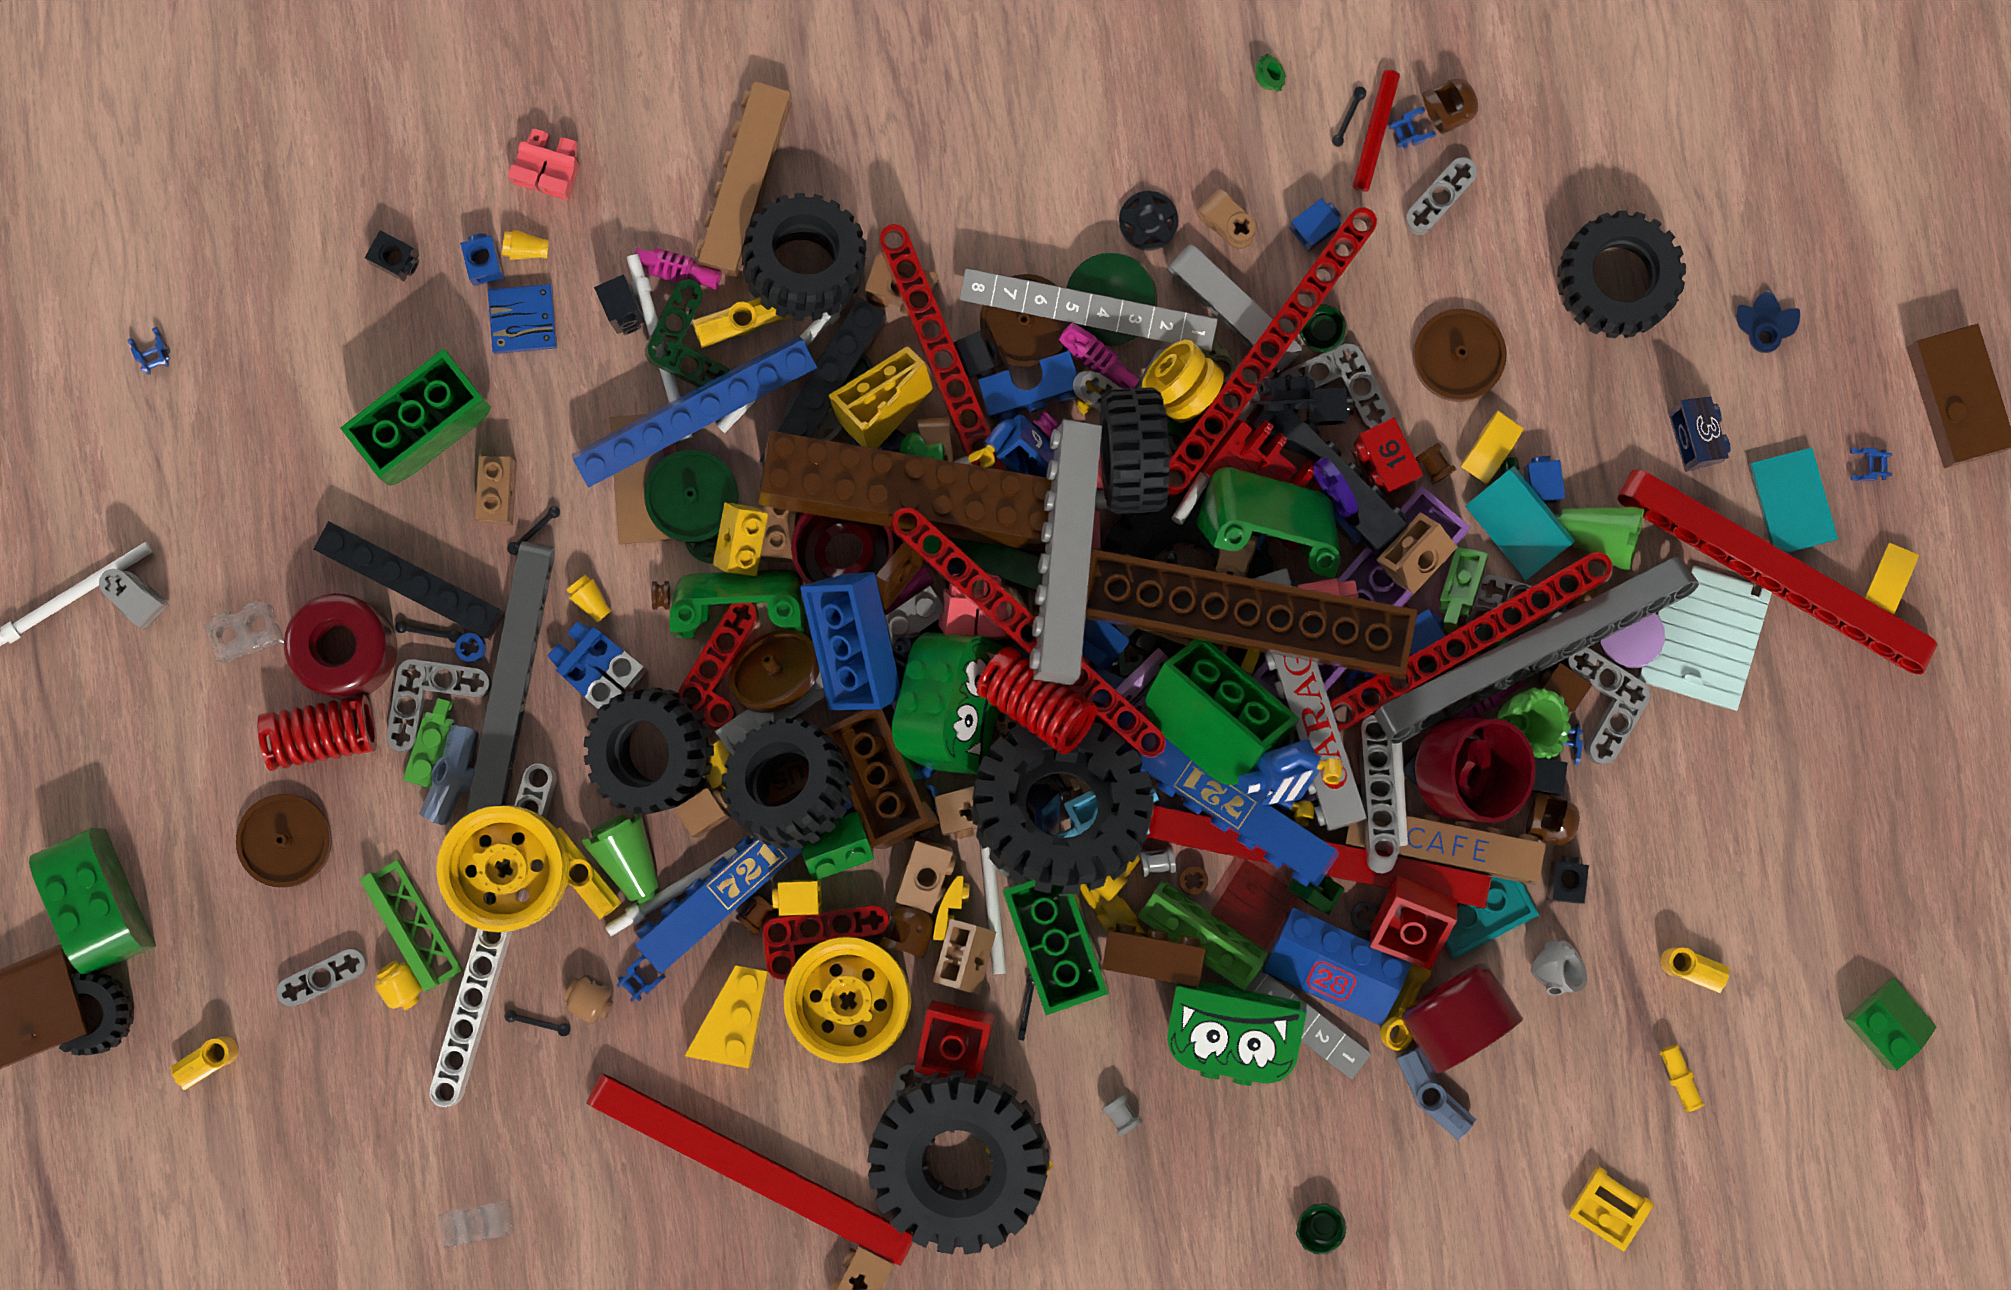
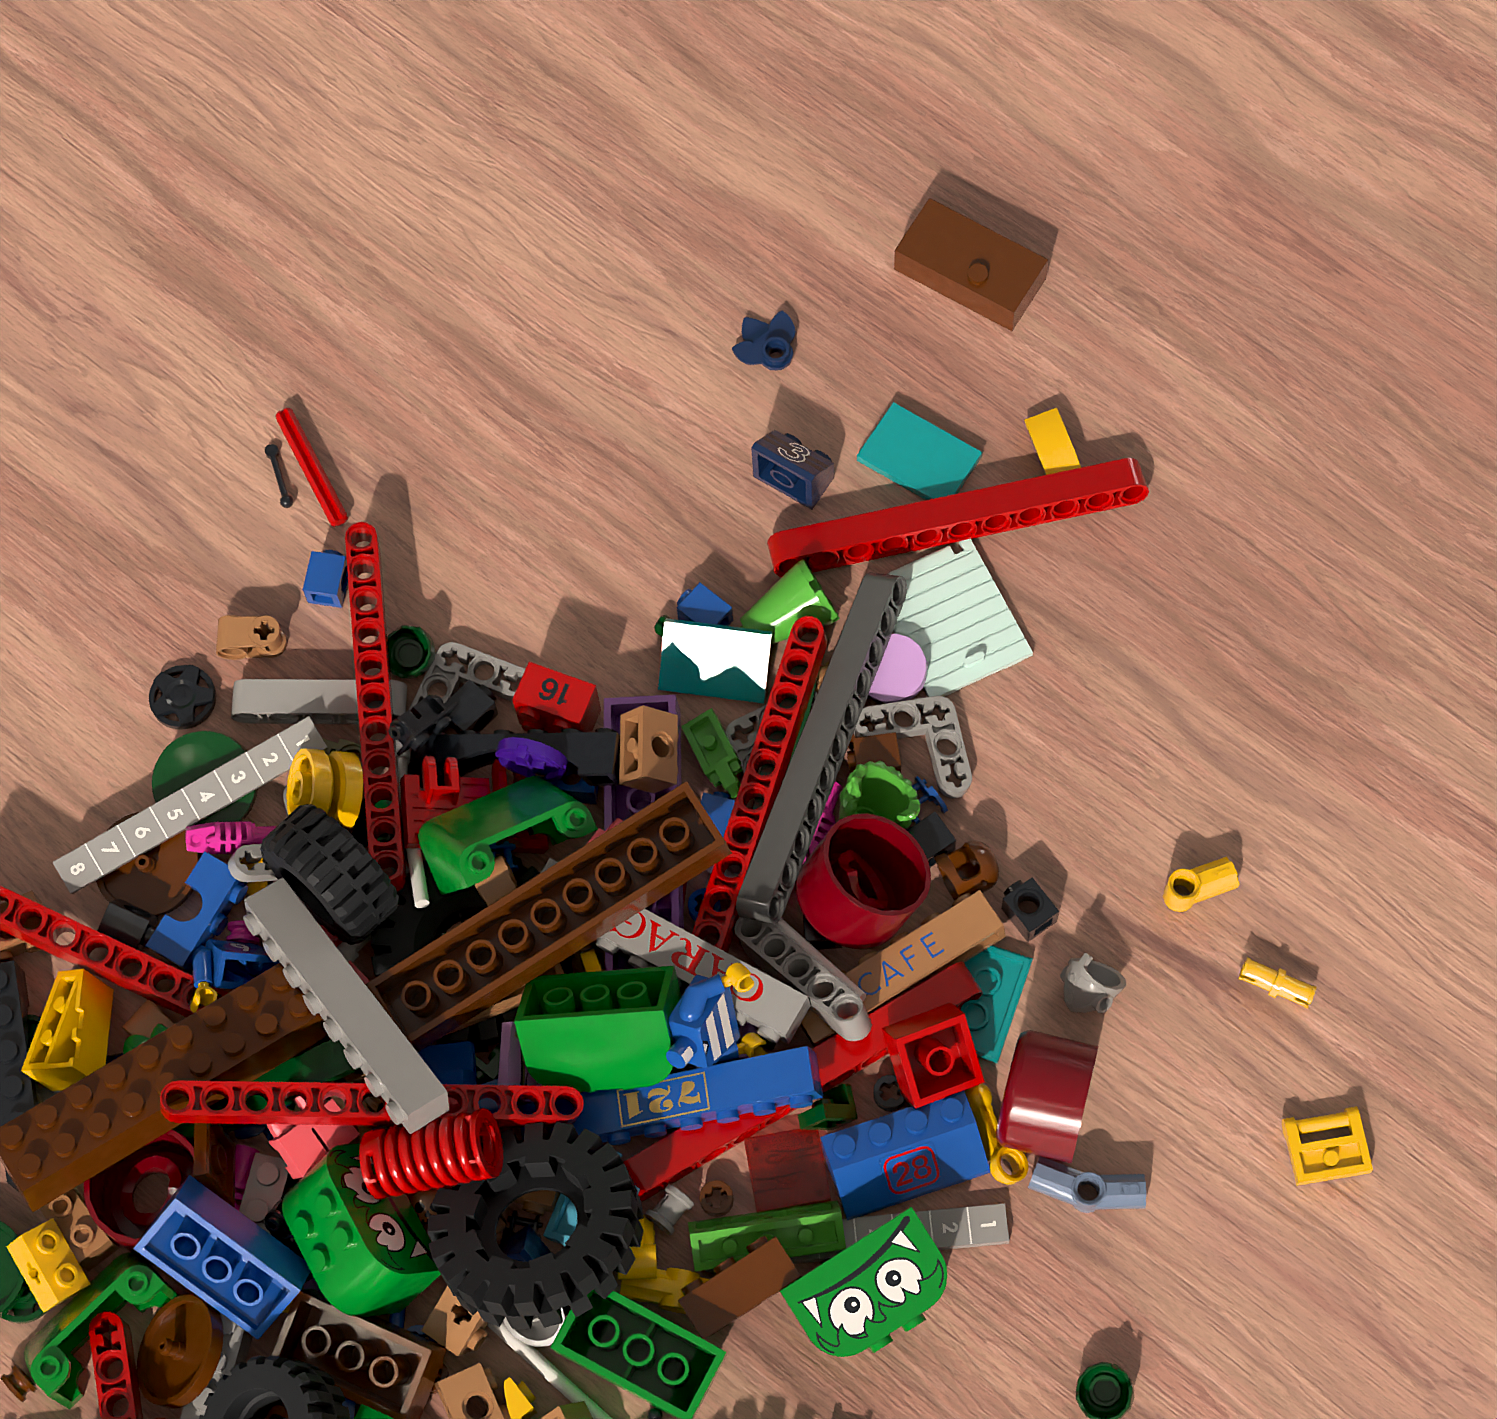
camera: 40 degrees left, 15 degrees down
green animal [1255,53,1286,91] -> none
blue piece [1389,107,1436,148] -> none
light grey beam [1405,157,1477,235] -> none
reddish brown piece [1413,309,1507,402] -> none
reddish brown bush [1415,443,1457,485] -> none
reddish brown helmet [1422,79,1478,134] -> none
yellow slope [1460,410,1524,484] -> none
black tyre [1557,210,1686,338] -> none
green slope [1844,977,1937,1071] -> none
blue piece [1850,448,1892,481] -> none

